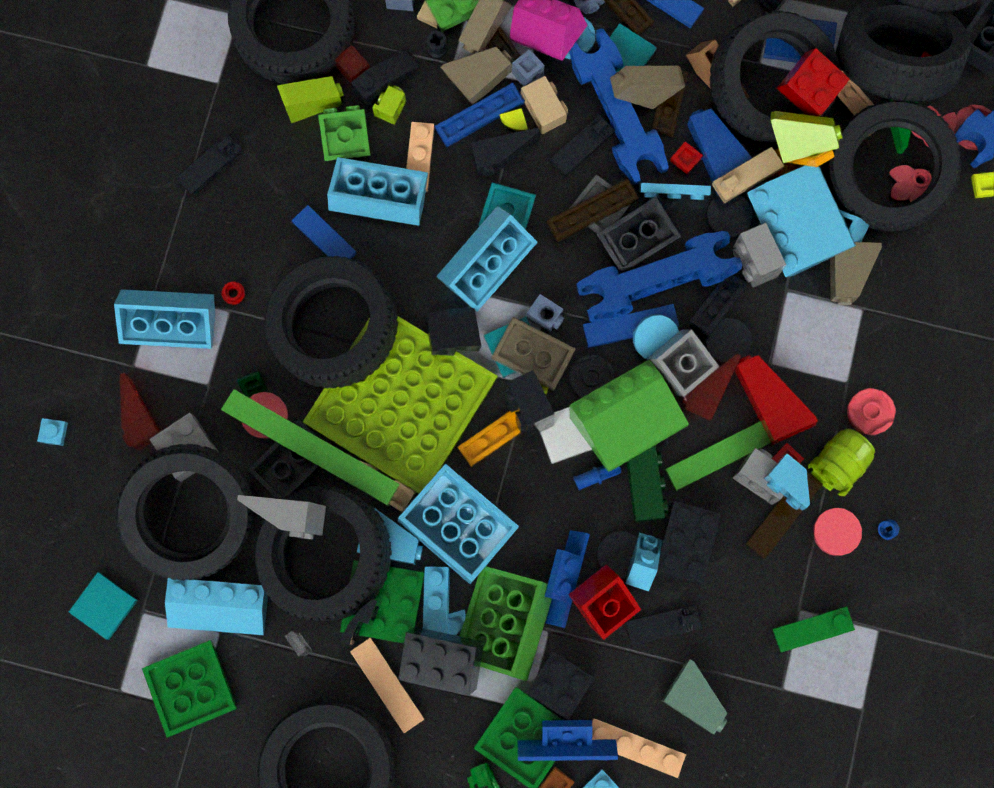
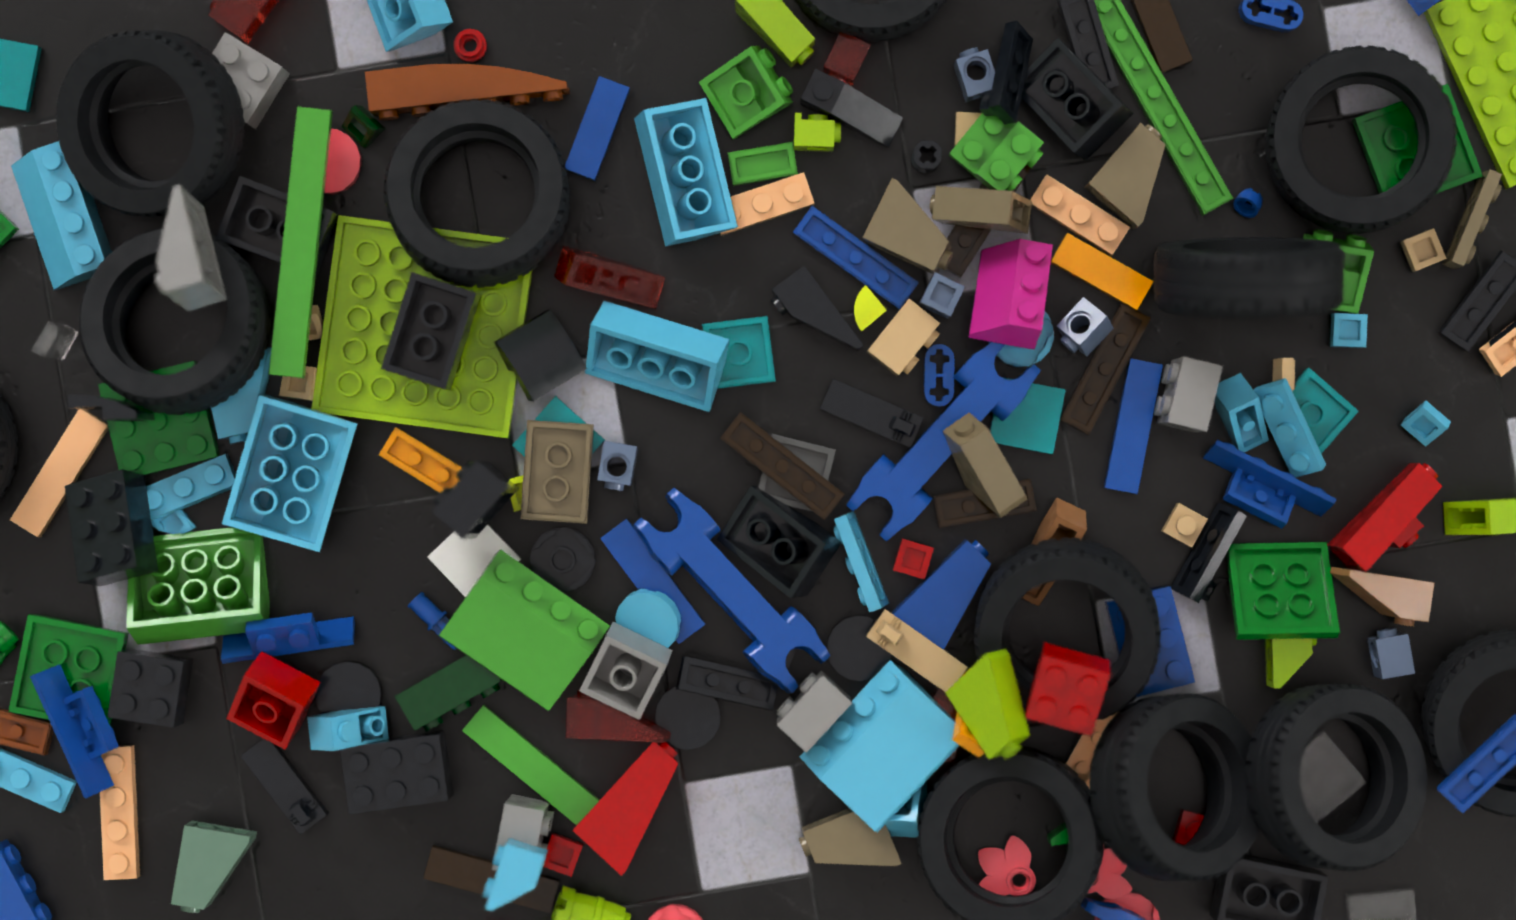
camera: 65 degrees right, 10 degrees up
none -> dark orange slope [365,64,570,120]
none -> black brick [381,272,481,390]
none -> clear red slope [554,246,666,309]
none -> bright green tile [728,142,798,186]
none -> blue beam [923,344,955,407]

